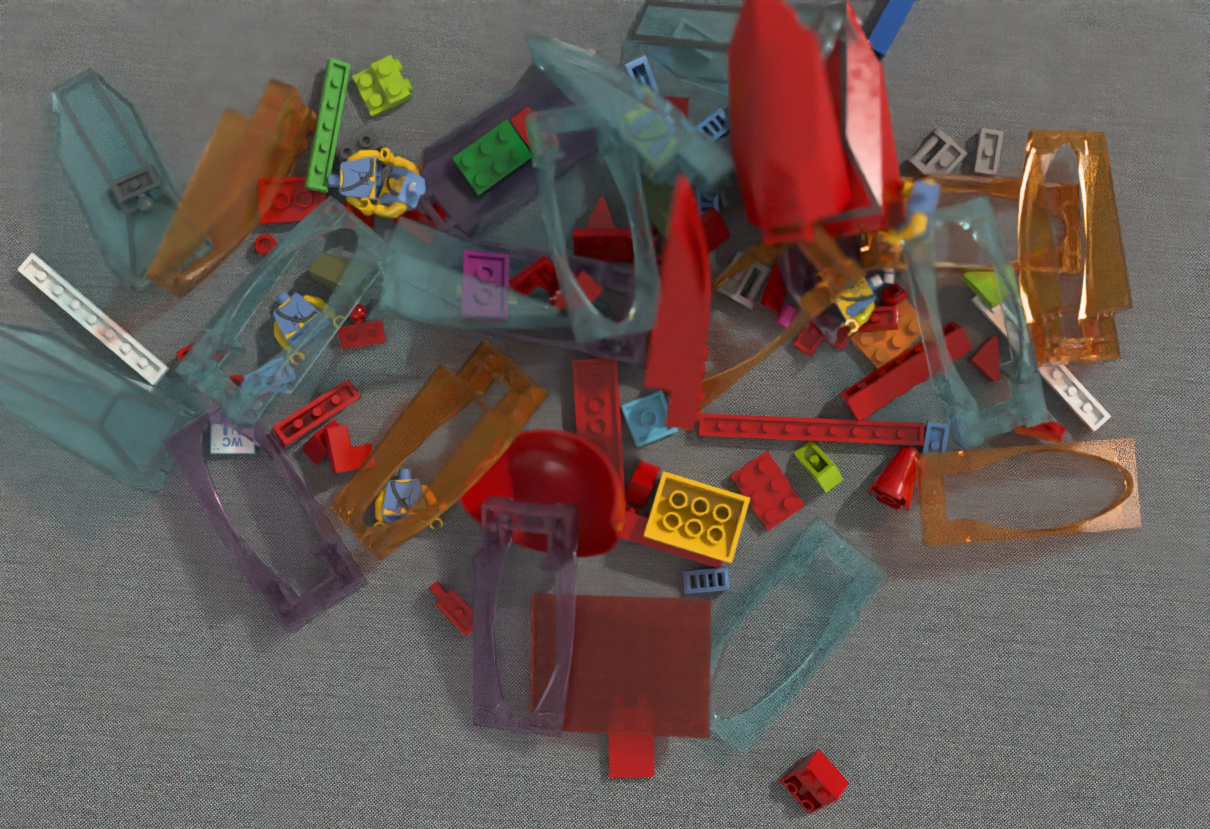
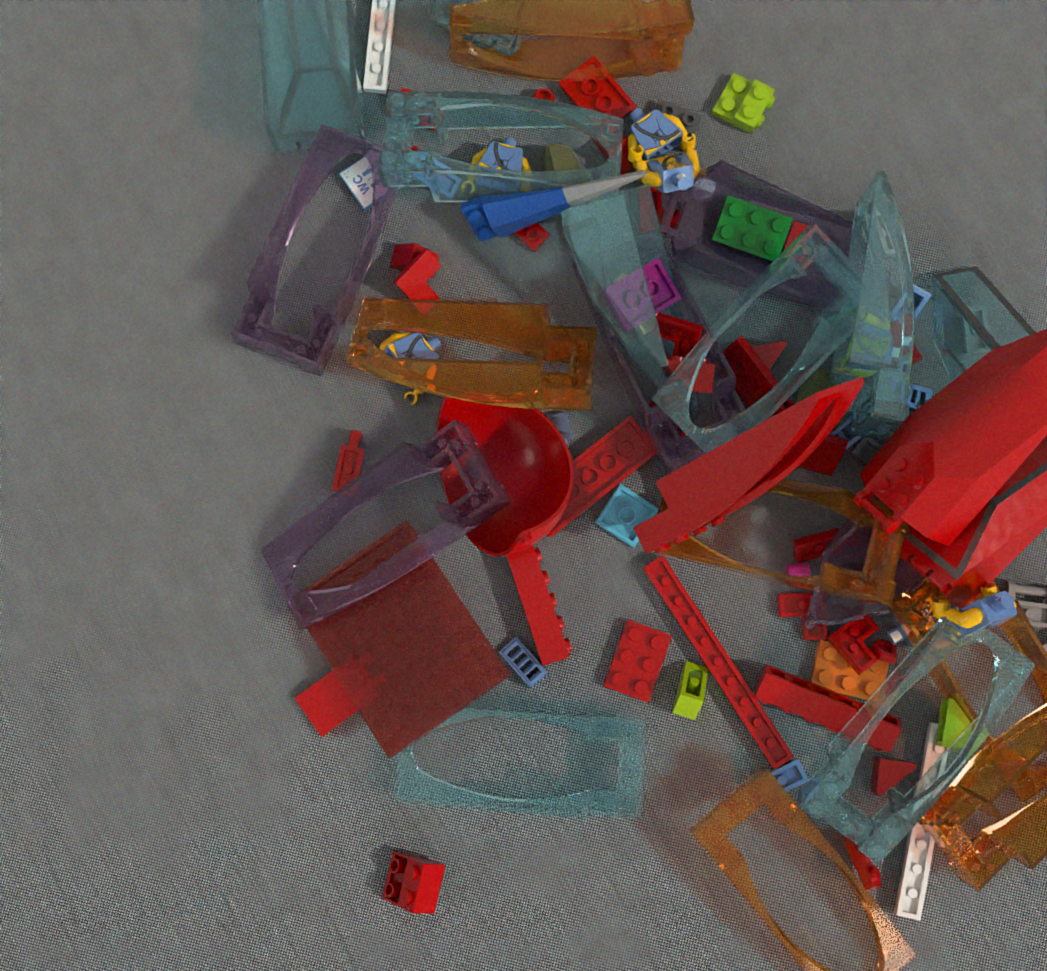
camera: 50 degrees right, 5 degrees down
red slope [271,379,361,450] -> none
bright green tile [304,58,351,194] -> none
red slope [624,459,660,509] -> none
yellow slope [644,471,750,563] -> none
light grey plate [716,251,772,310] -> none
torso [815,267,884,336] -> none
red cone [867,446,921,511] -> none
none -> blue plate [460,170,646,242]
none -> sand blue bracket [546,412,573,445]

